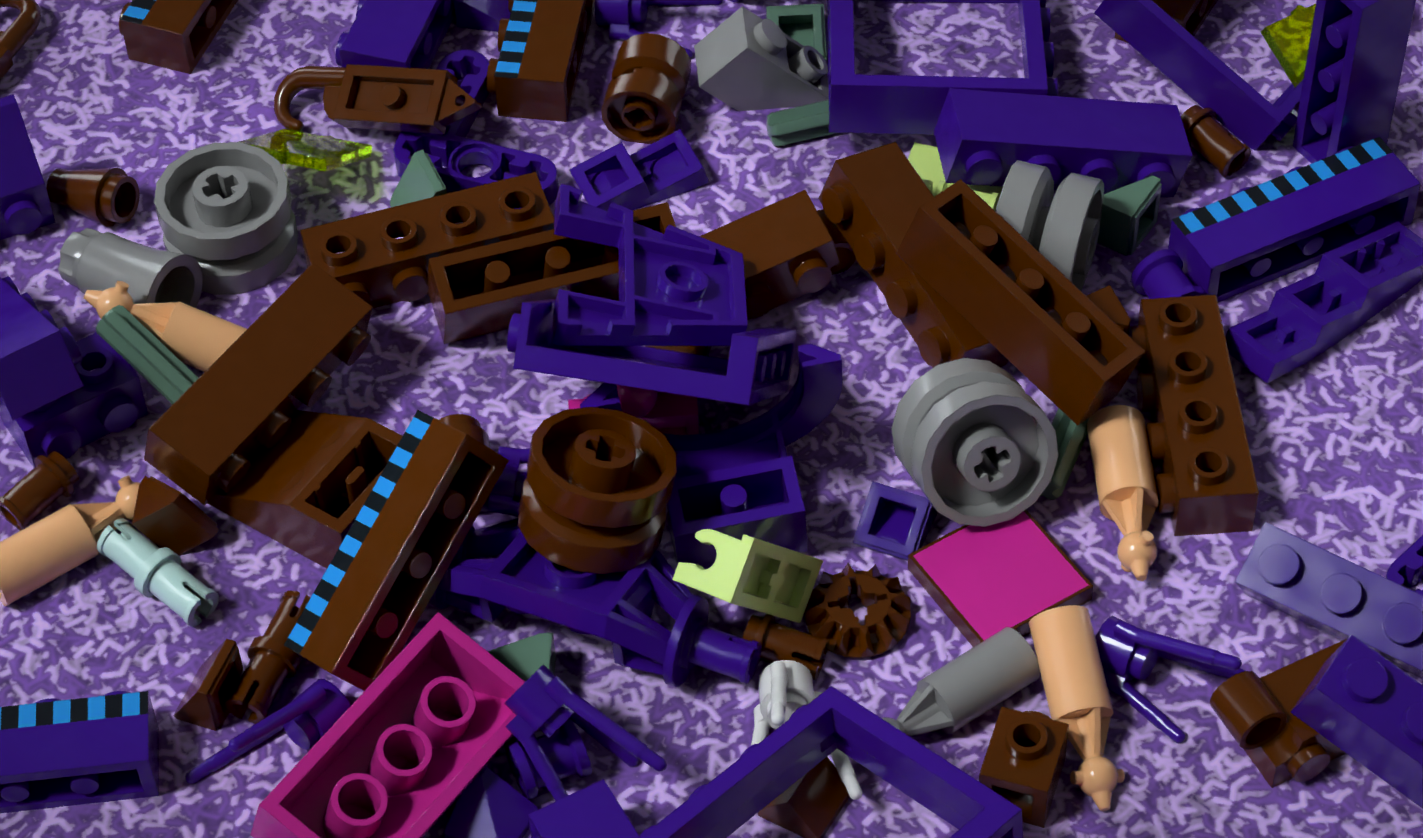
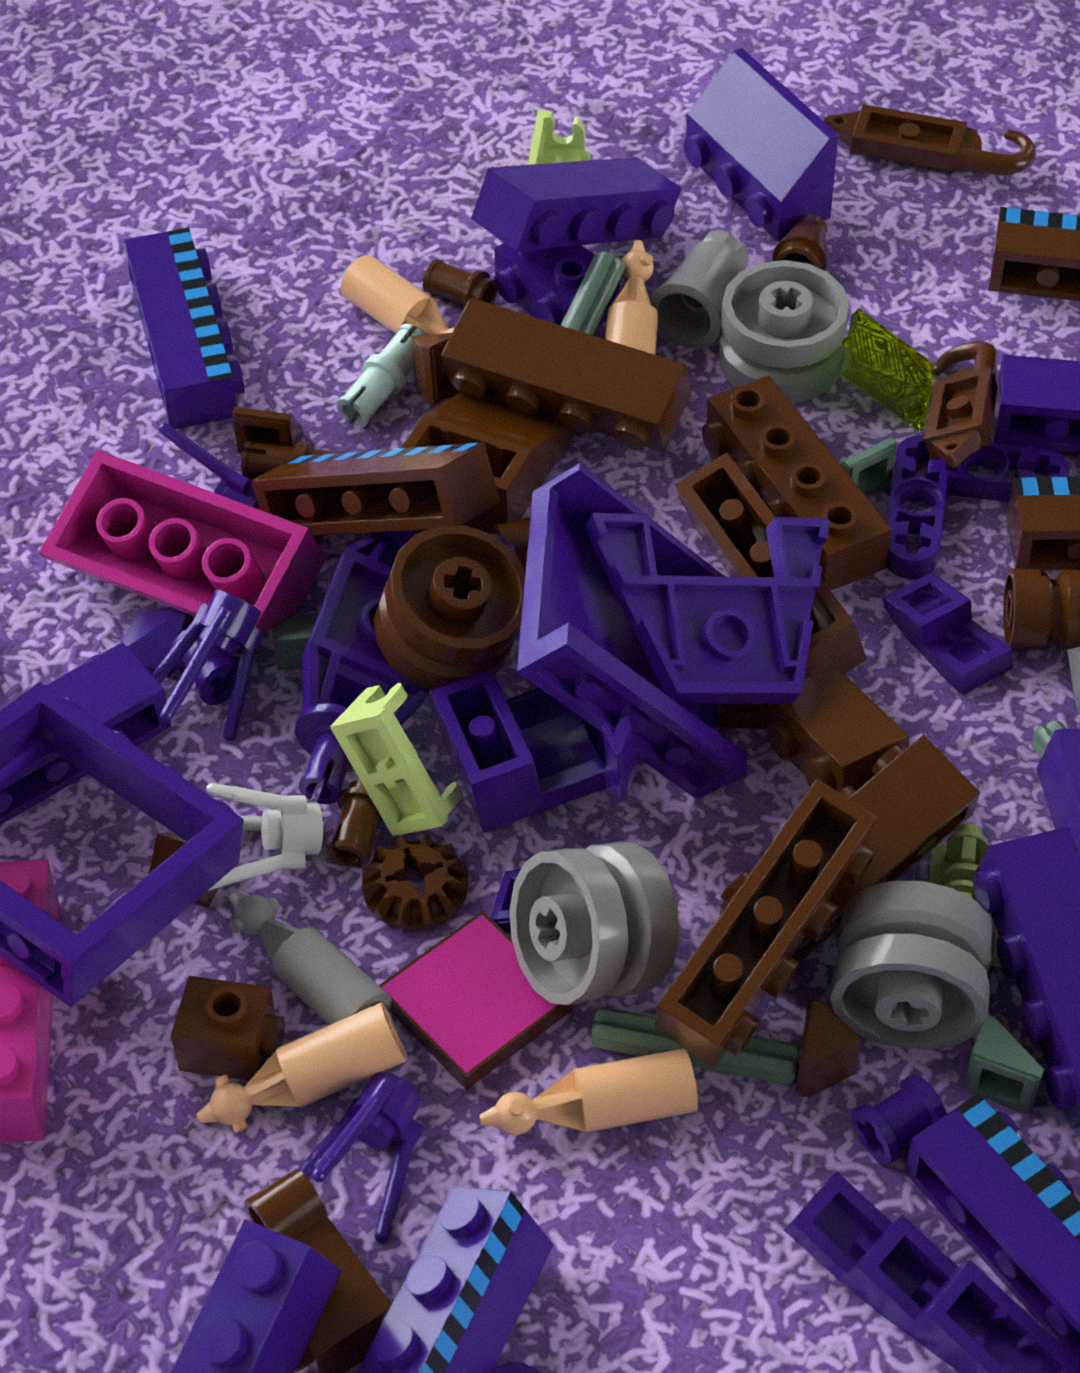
camera: 80 degrees right, 0 degrees up
reddish brown brick [1129,295,1259,536] -> none

